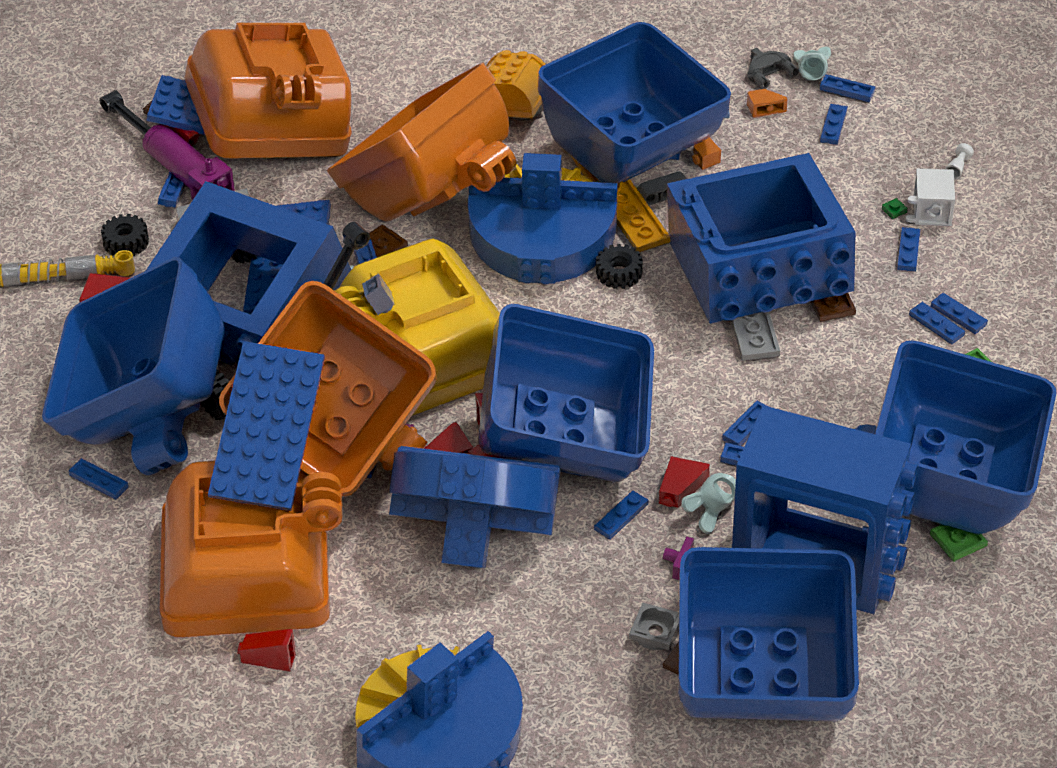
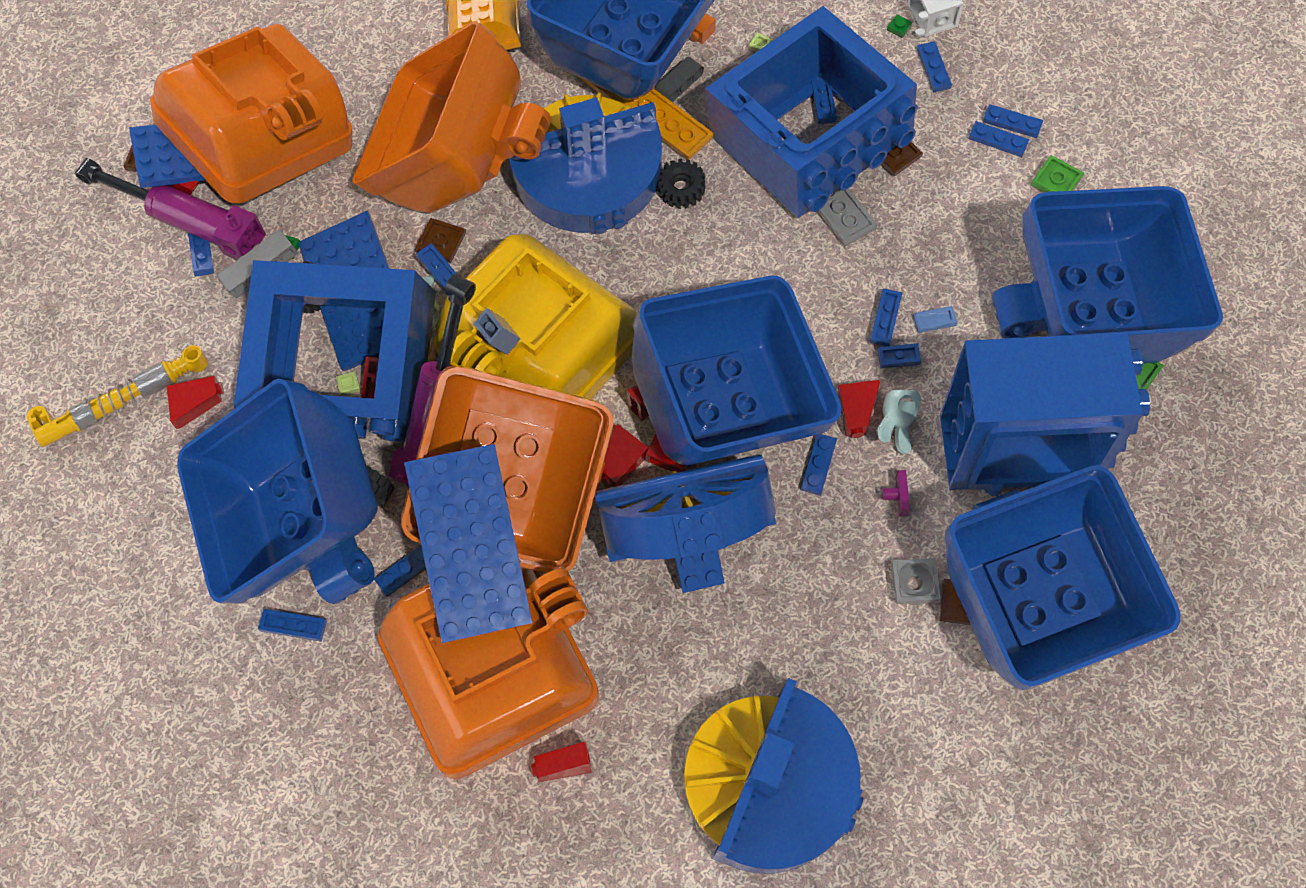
camera: 20 degrees left, 20 degrees up
black tyre [101,214,149,256] -> none

